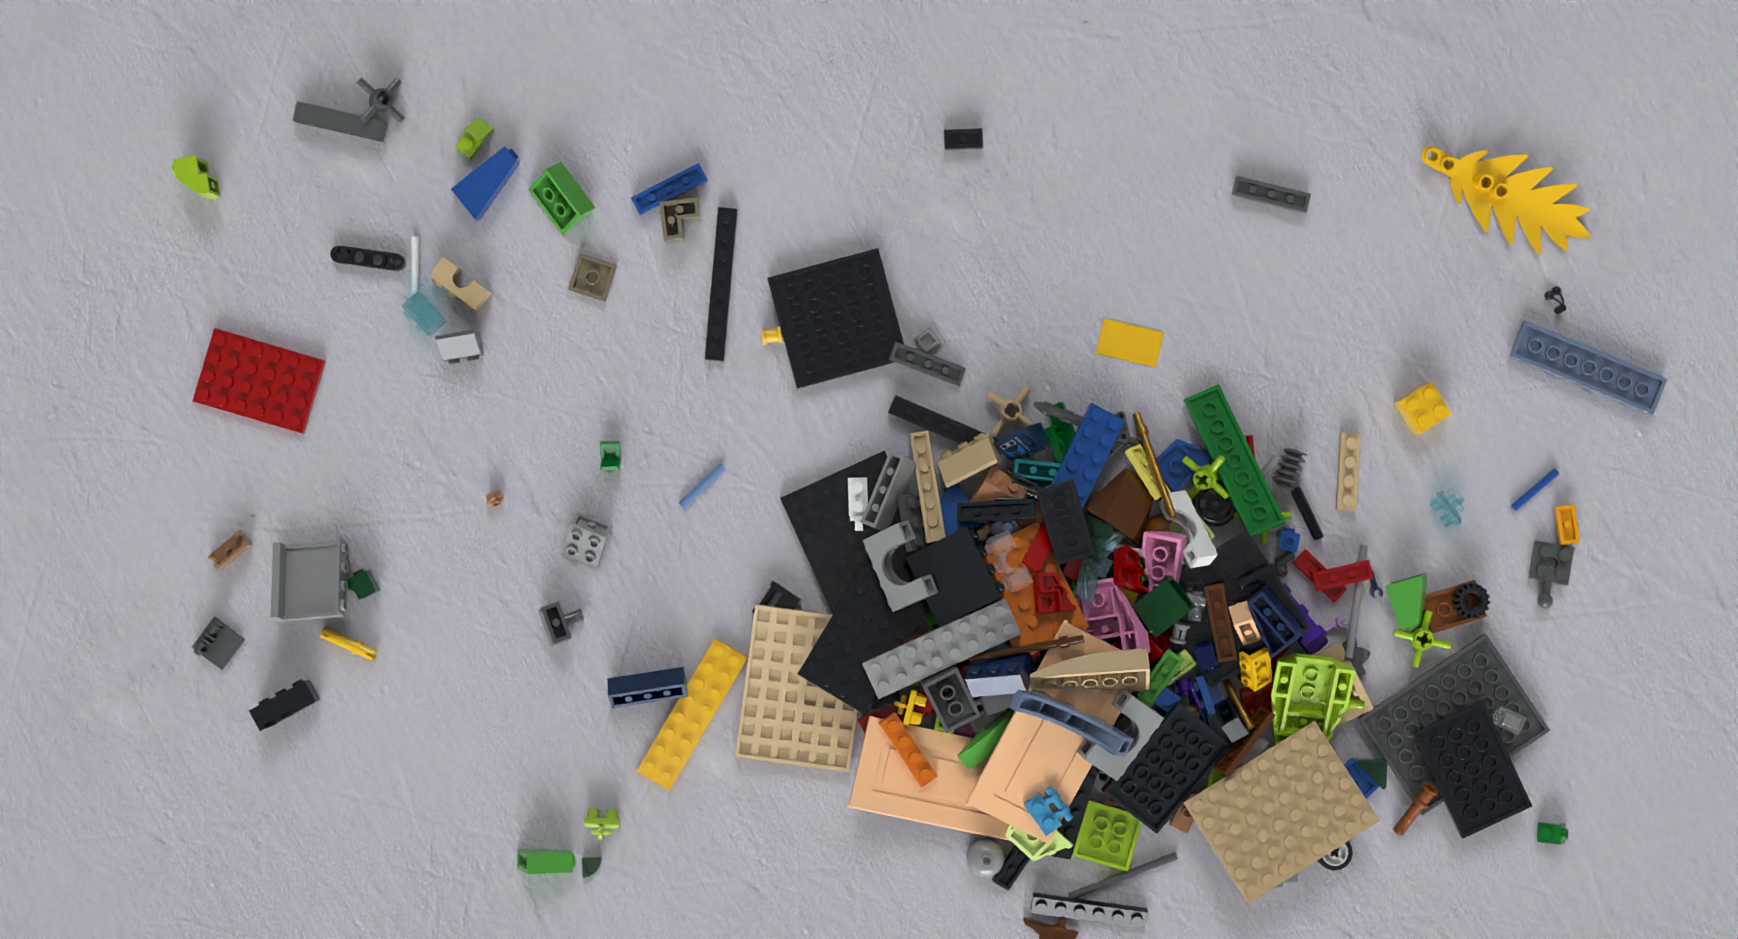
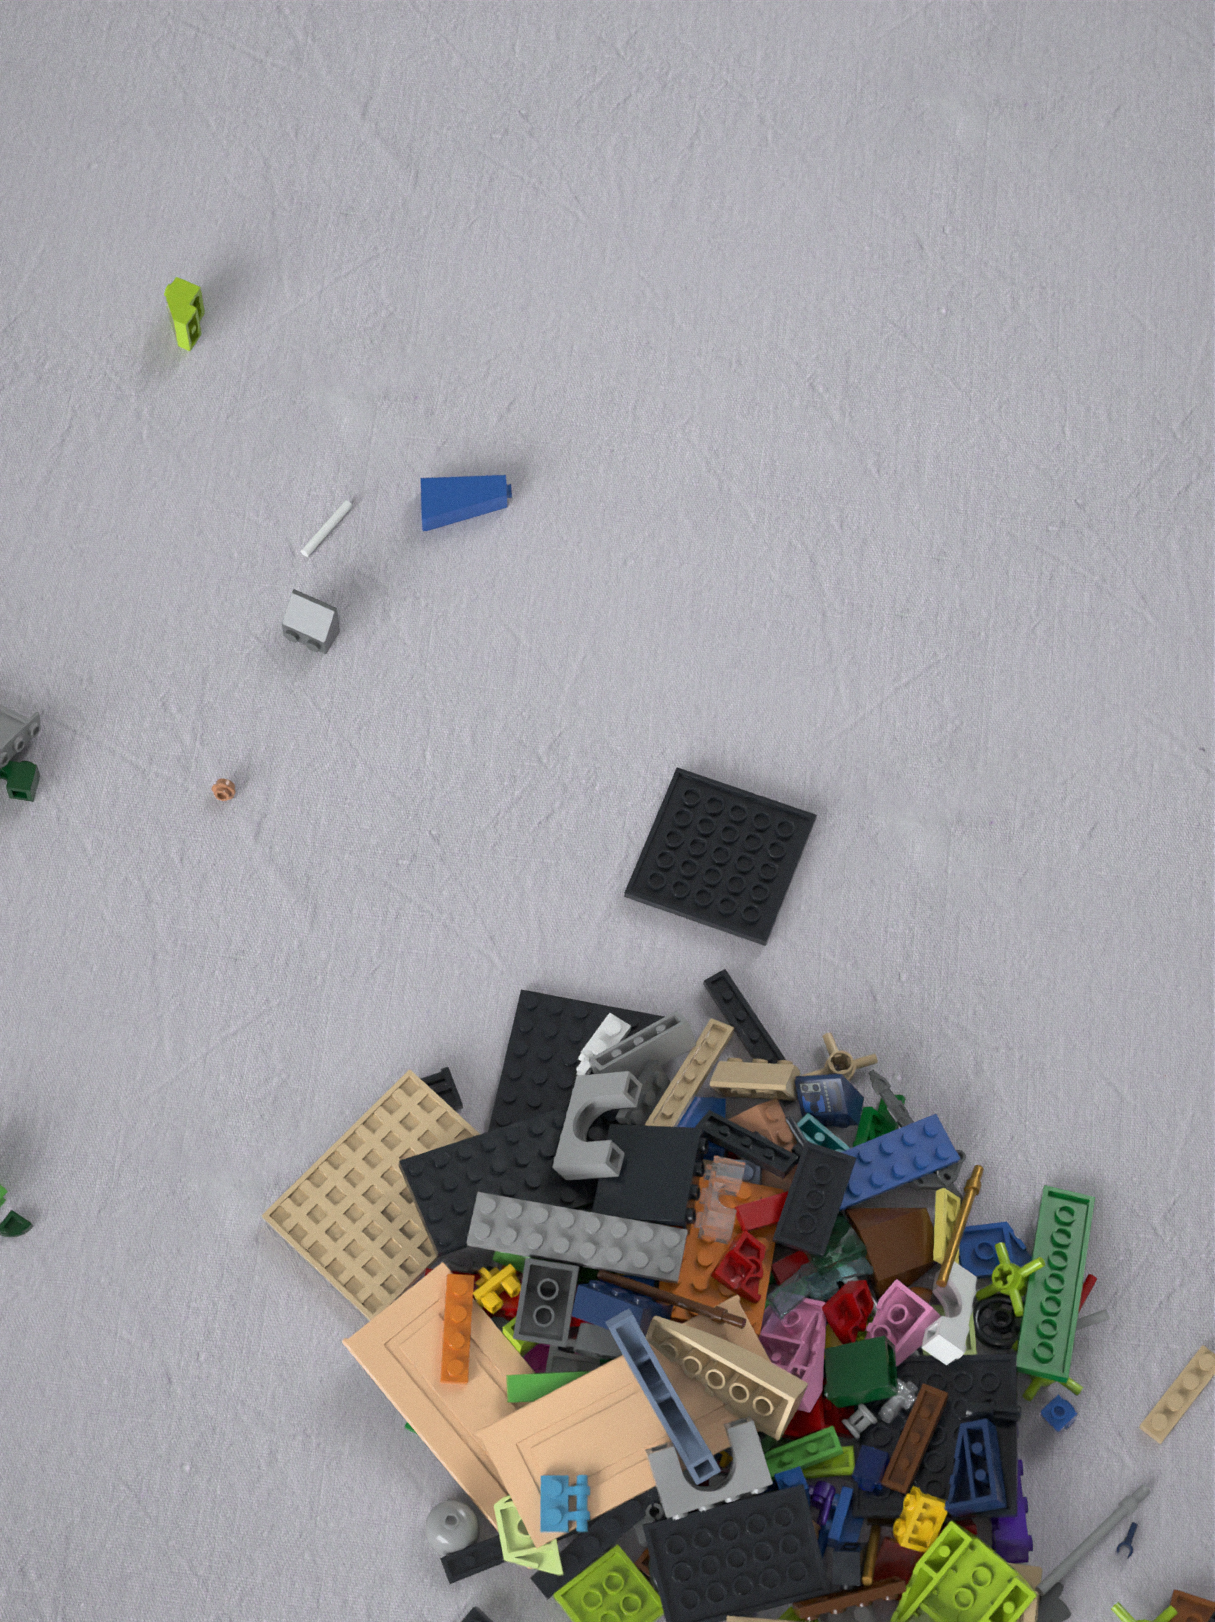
camera: 35 degrees right, 25 degrees down
red plate [192,328,326,434] -> none
dark grey beam [292,102,388,142] -> none
black beam [330,246,406,271] -> none
dark grey bar [356,77,405,123] -> none
clear light blue brick [402,291,447,336] -> none
tan arch [429,257,492,311] -> none
lime slope [455,117,494,159] -> none
bright green slope [528,162,596,235] -> none
dark grey brick [538,601,584,646] -> none
light grey bracket [562,513,613,567] -> none
dark tan tile [568,253,617,302] -> none
lime hips [583,808,620,840] -> none
green bracket [600,441,621,472] -> none
dark blue brick [607,667,688,708] -> none
blue plate [631,163,708,215] -> none
yellow plate [637,638,748,791] -> none
dark tan brick [659,197,702,243] -> none
medium blue bar [679,464,725,508] -> none
black plate [705,207,738,361] -> none
yellow bush [761,326,783,345] -> none
dark grey tile [888,341,966,386] -> none
light grey tile [914,327,941,353] -> none
black plate [944,128,983,150] -> none
yellow sticker [1096,318,1164,367] -> none
light nougat slope [1229,601,1262,646] -> none
dark grey piece [1273,448,1308,491] -> none
dark grey arm [1275,551,1296,577] -> none
black axle [1291,487,1324,540] -> none
red tile [1292,549,1347,603] -> none
red tile [1311,560,1374,592] -> none
lavender hand [1324,616,1349,632] -> none
bright green slope [1385,573,1428,631] -> none

